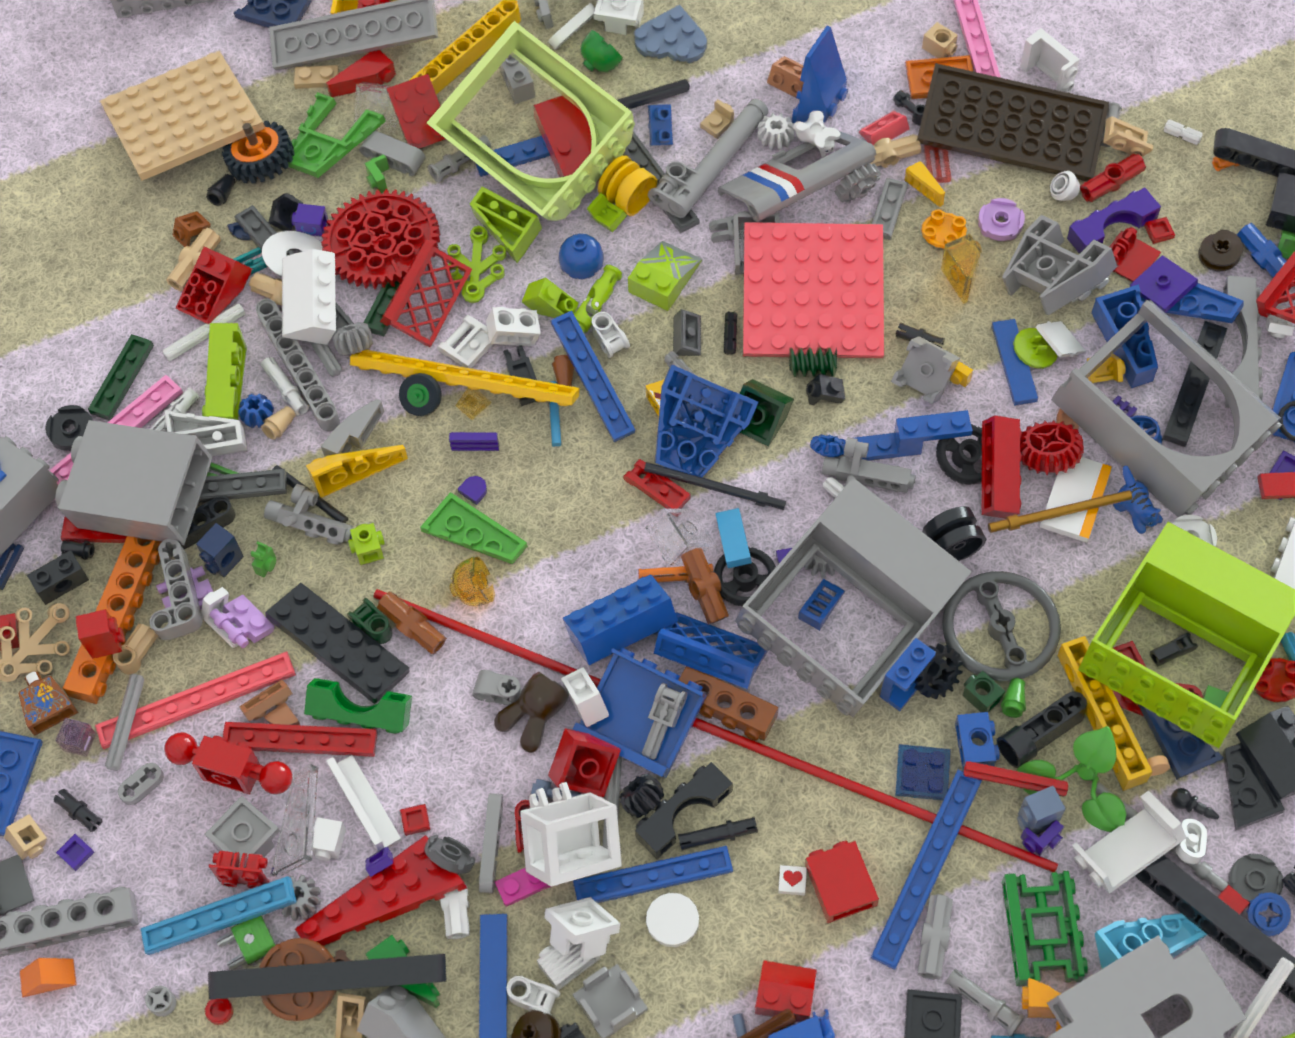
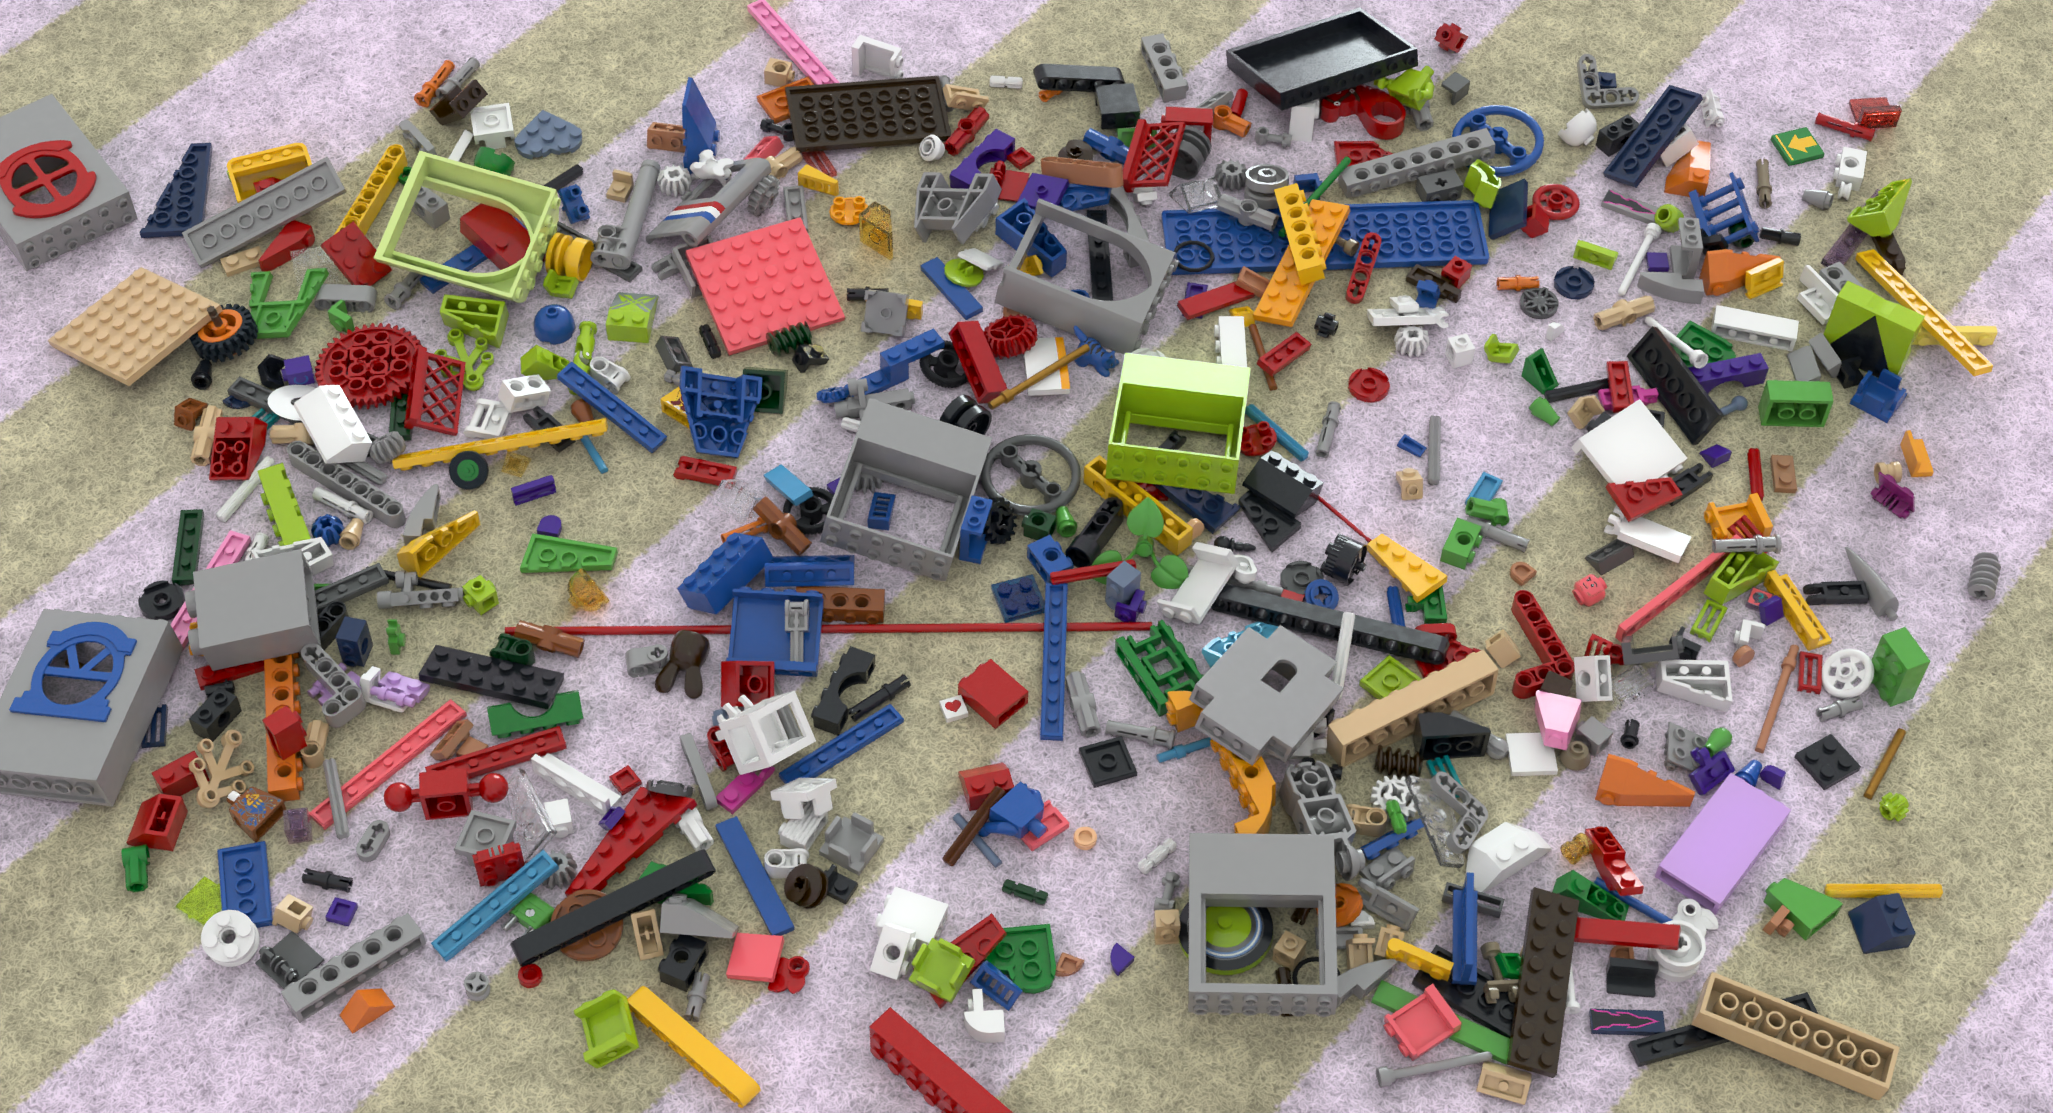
camera: 30 degrees left, 10 degrees down
white panel [561,667,609,727] -> none
black gear [619,773,665,818] -> none
black bar [644,462,786,510] -> none
white tile [646,893,699,947] -> none
lavender plate [978,198,1025,241] -> none
none -> nougat beam [1040,157,1124,188]

